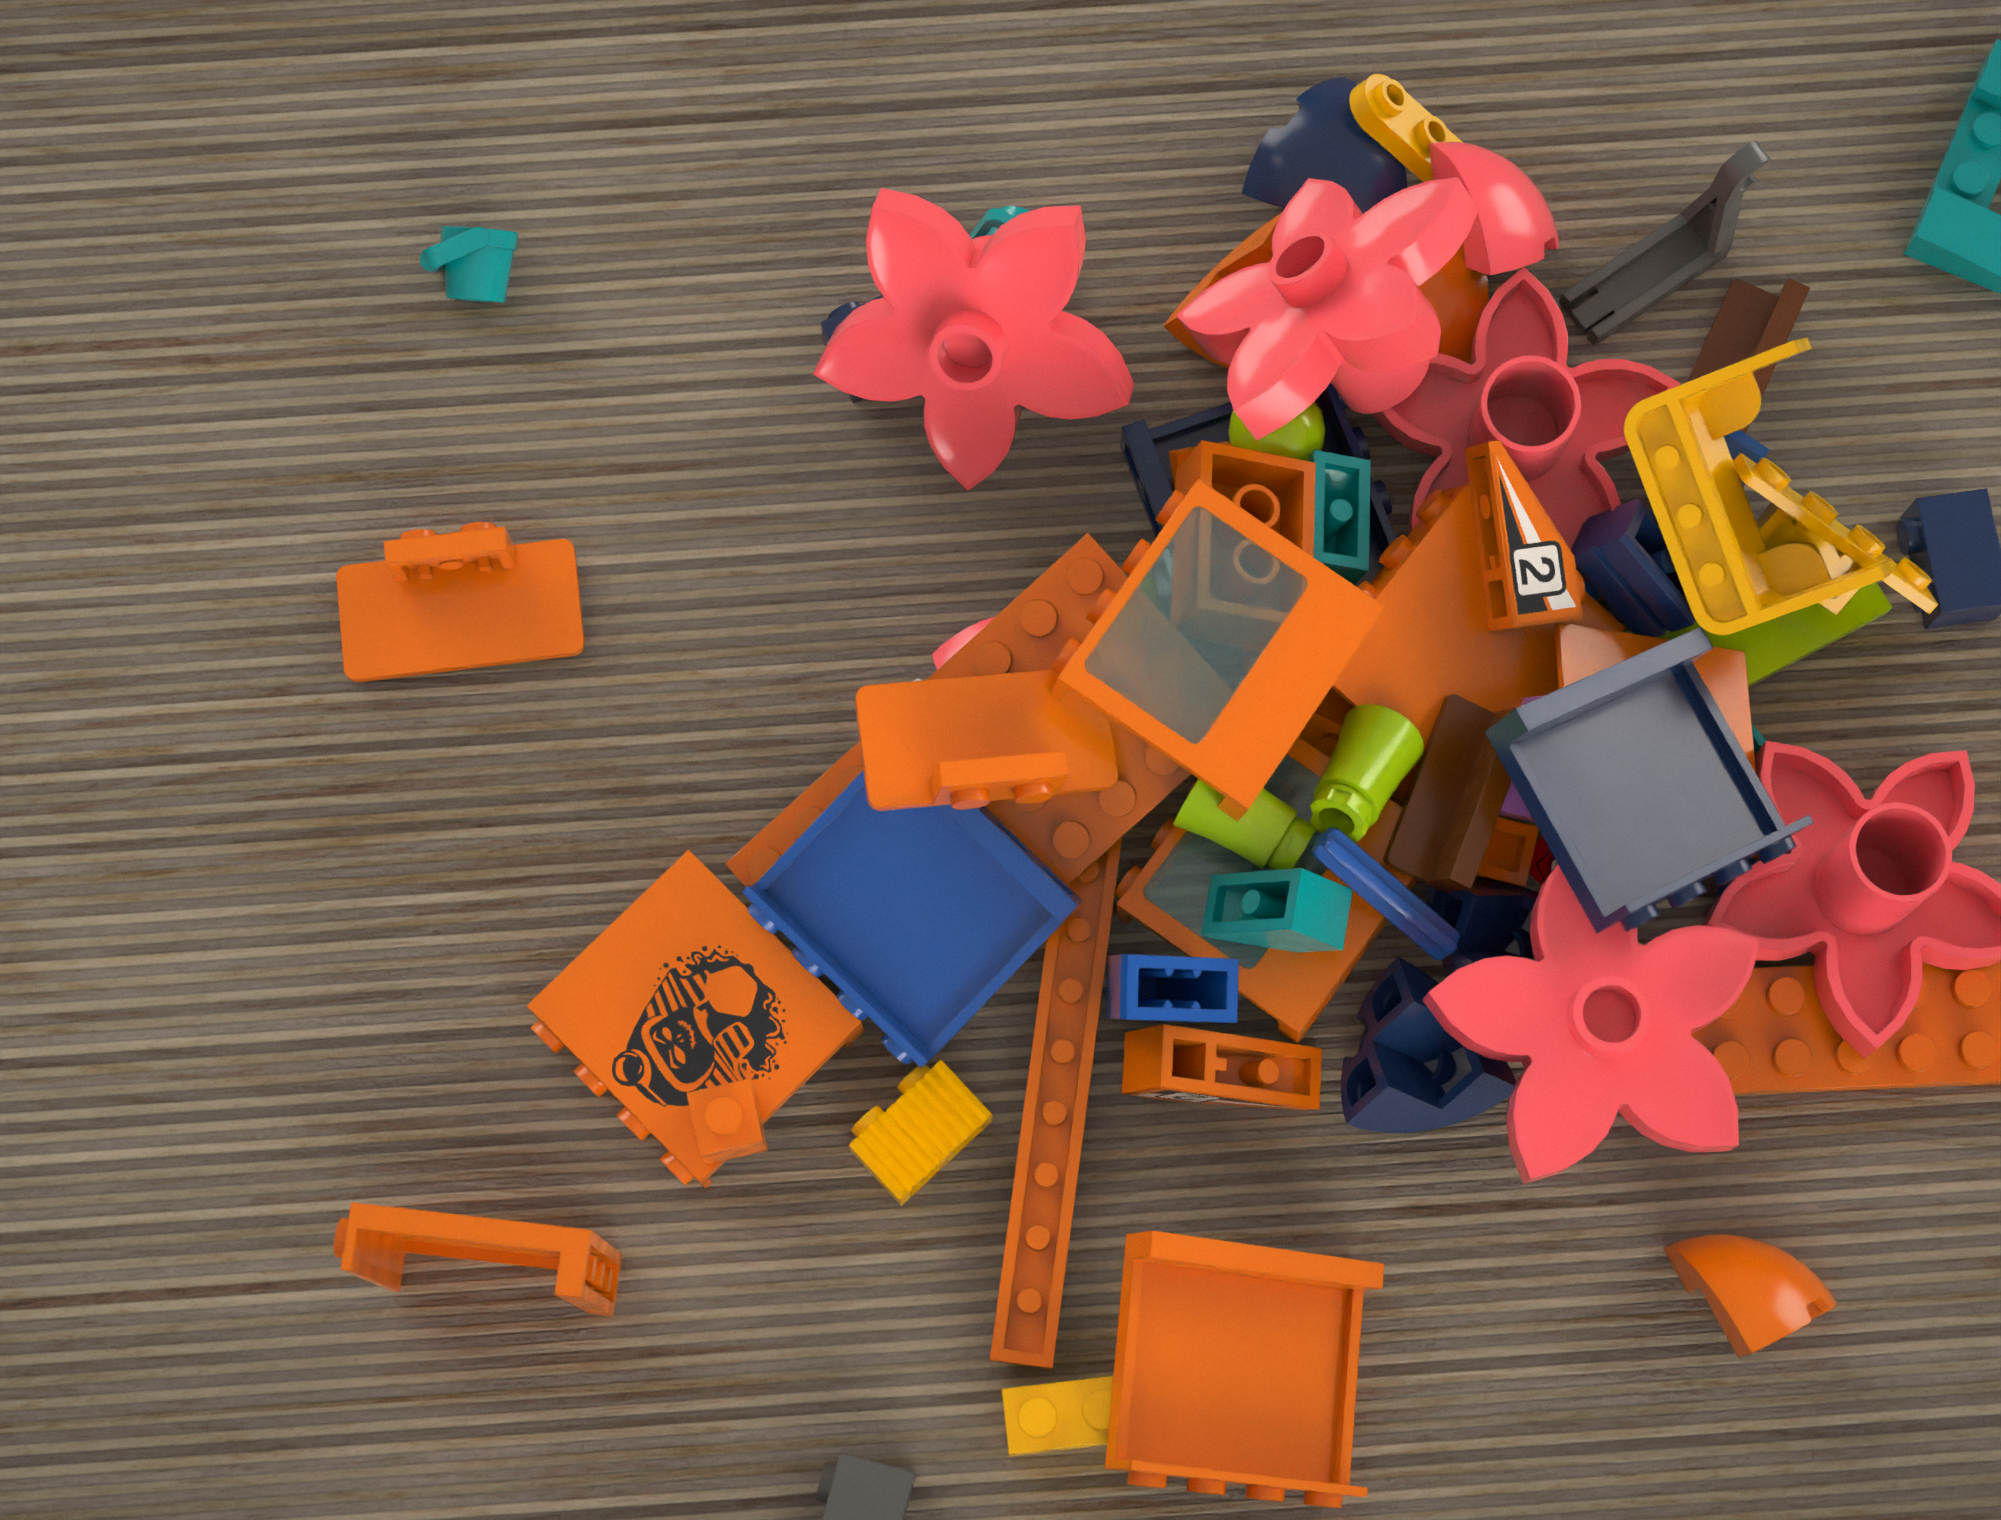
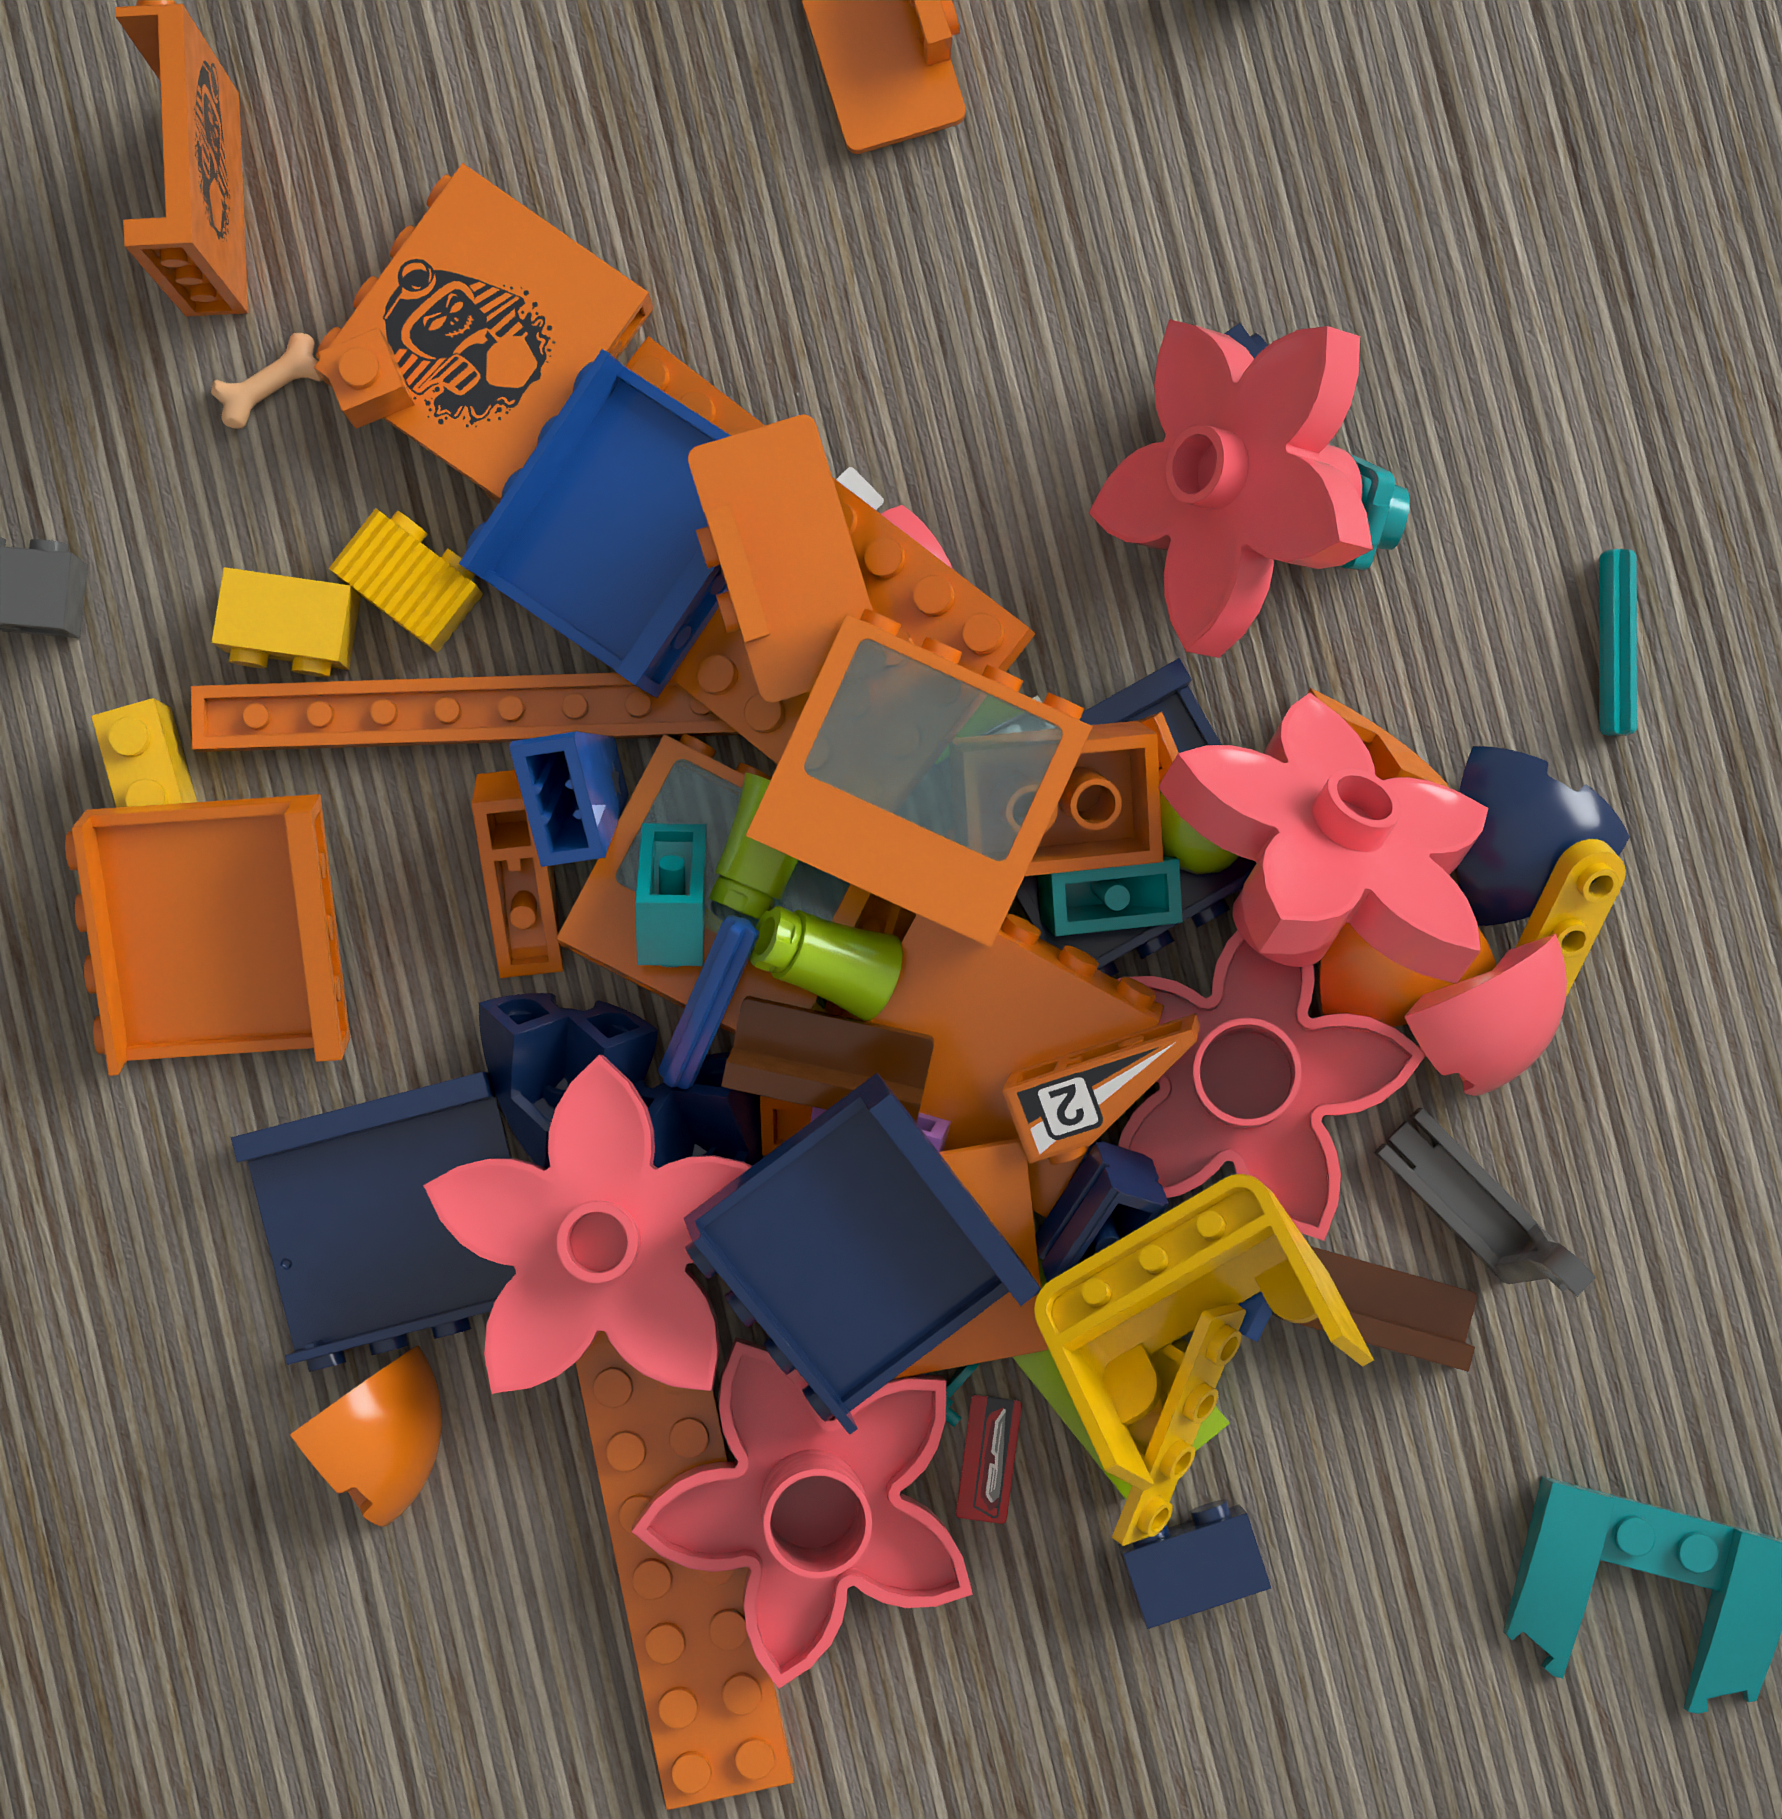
camera: 75 degrees right, 10 degrees up
none -> light nougat piece [211,333,323,429]
none -> yellow brick [211,567,361,677]
none -> dark blue panel [231,1072,516,1372]
none -> sticker [956,1395,1022,1524]
none -> teal axle [1599,549,1637,736]

